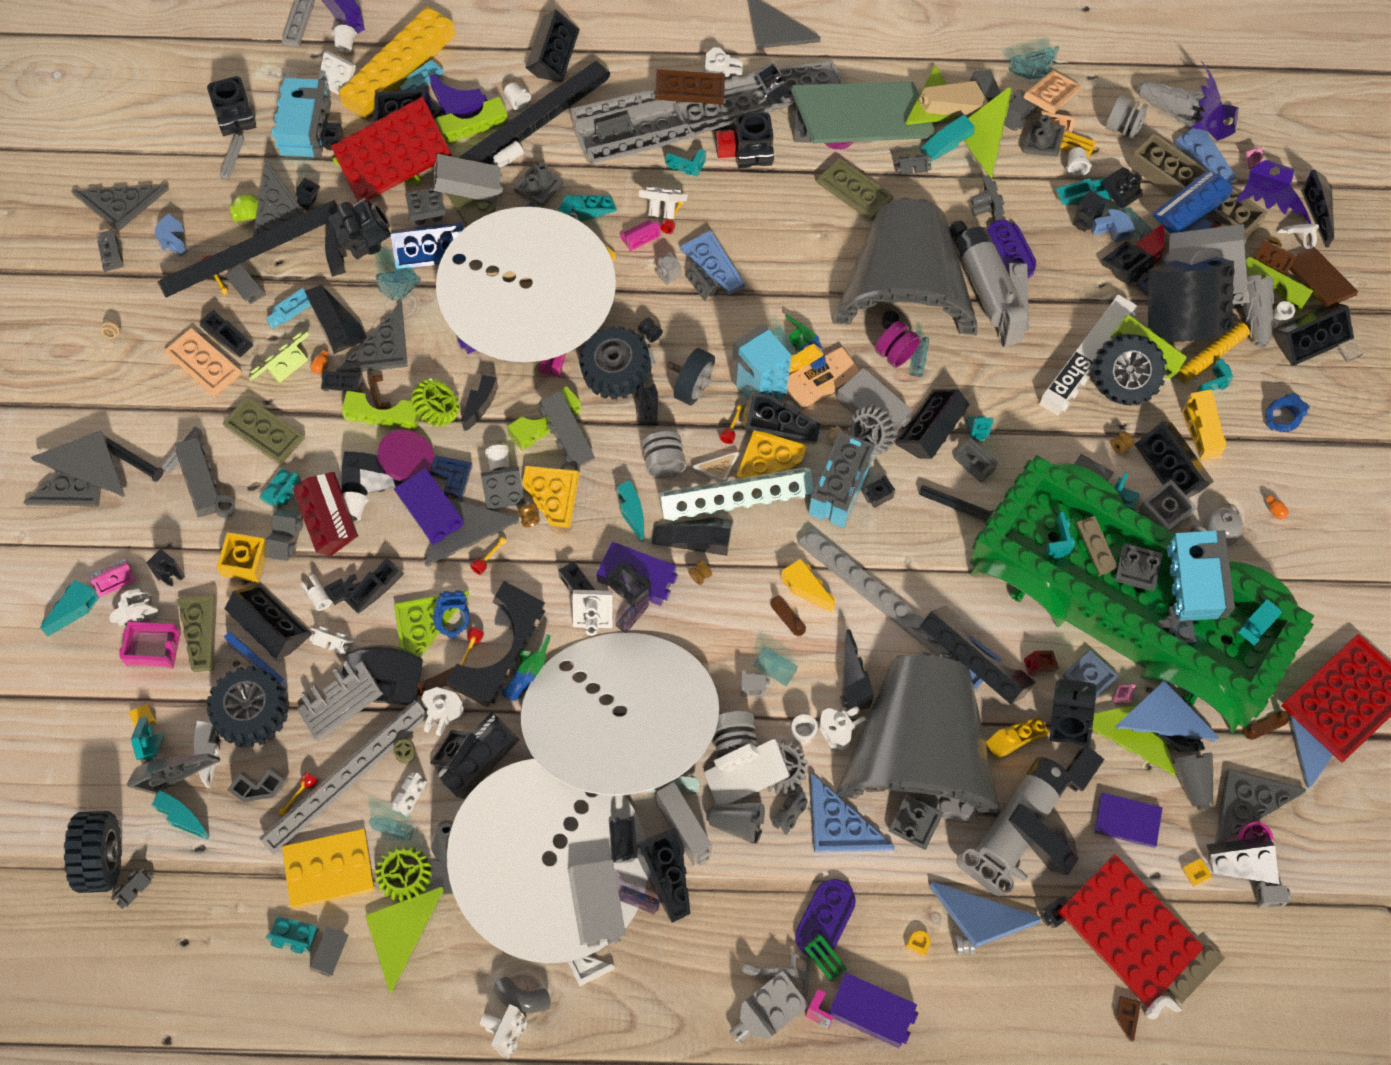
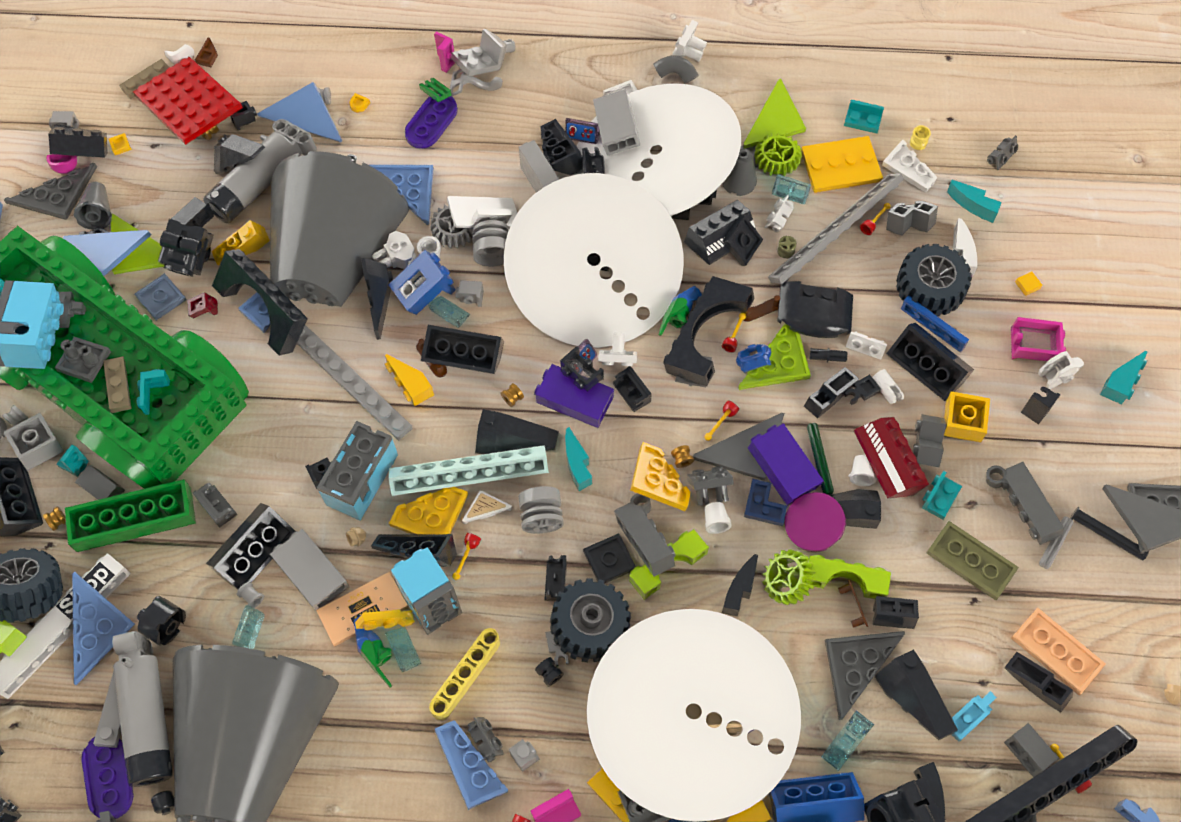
camera: 175 degrees left, 0 degrees up
black wheel [64,811,122,893] -> none
dark pink panel [89,558,136,597] -> none
dark grey wedge [127,754,220,794] -> none
teal bracket [131,717,164,760] -> none
olive wing [176,594,217,672] -> none
yellowish green bracket [249,332,310,383] -> none
light grey hinge [297,660,383,742] -> none
orange cylinder [310,350,329,374] -> none
dark grey hinge [310,927,349,977] -> none
white hinge [422,687,464,736] -> none
black wheel [667,348,715,406] -> none
dark grey cone [706,802,765,844] -> none
dark grey hinge [772,791,808,835] -> none
dark purple brick [829,973,919,1048] -> none
light grey gear [848,405,898,455] -> none
magenta wheel [875,321,921,368] -> none
black axle [919,485,994,522] -> none
teal bracket [966,415,993,441] -> none
dark purple tile [1094,792,1163,848] -> none
bright pink slope [1113,684,1136,703] -> none
none -> green brick [65,479,196,552]
none -> medium blue tile [72,571,135,685]
none -> black brick [137,596,186,645]
none -> light grey bush [237,582,264,609]
none -> brick [388,250,456,315]
none -> black slope [420,324,504,374]
none -> light yellow beam [429,628,500,720]
none -> black tile [583,533,636,584]
none -> dark green axle [807,423,834,495]
none -> black axle [809,348,848,363]
none -> white wing [882,140,937,193]
none -> light yellow wheel [910,125,931,150]

